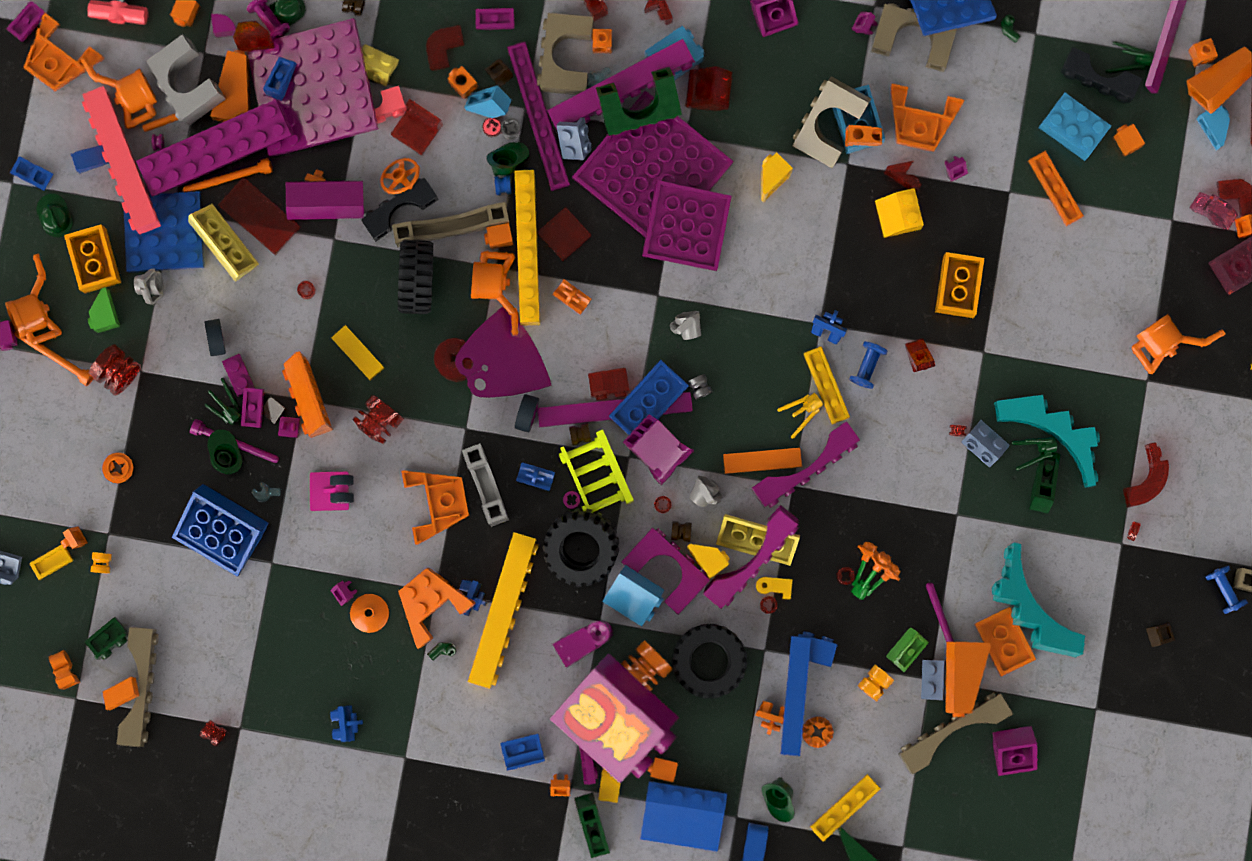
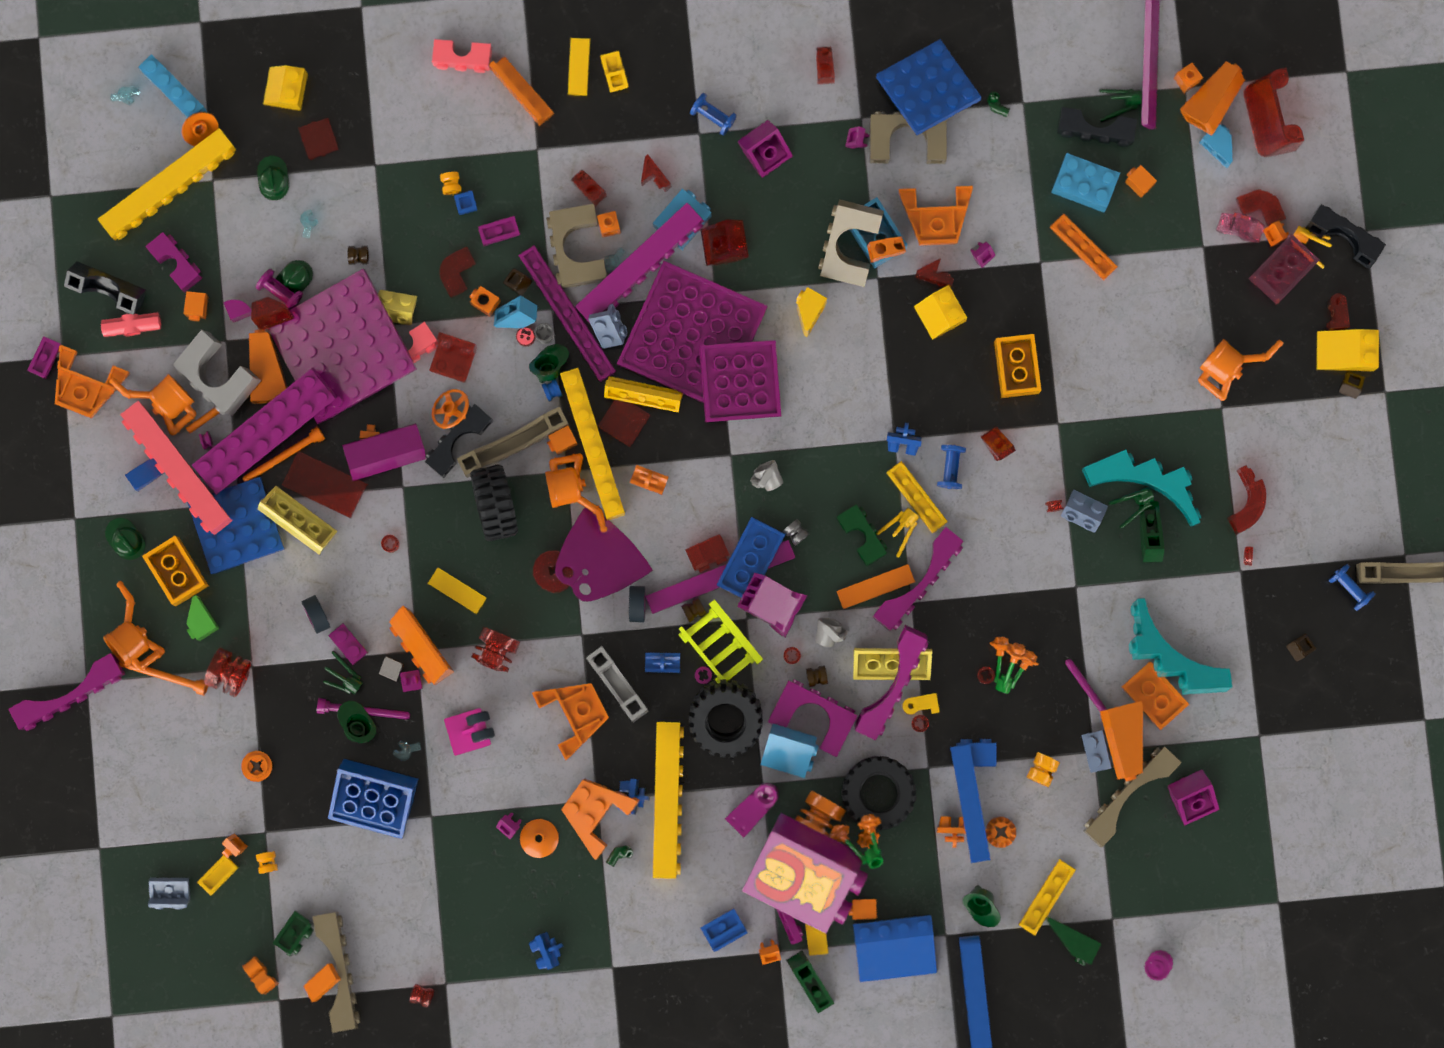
camera: 15 degrees left, 0 degrees up
blue slope [10,156,54,191] -> none
light grey piece [134,269,164,305] -> none
magenta plate [241,387,264,428] -> none
blue slope [263,57,296,101] -> none
dark green arch [596,67,682,136] -> none
yellow slope [687,544,730,579] -> none
bright green slope [886,628,929,672] -> none
none -> yellow fence [604,376,683,413]
none -> orange plant [830,814,883,868]
none -> dark green arch [836,504,888,567]

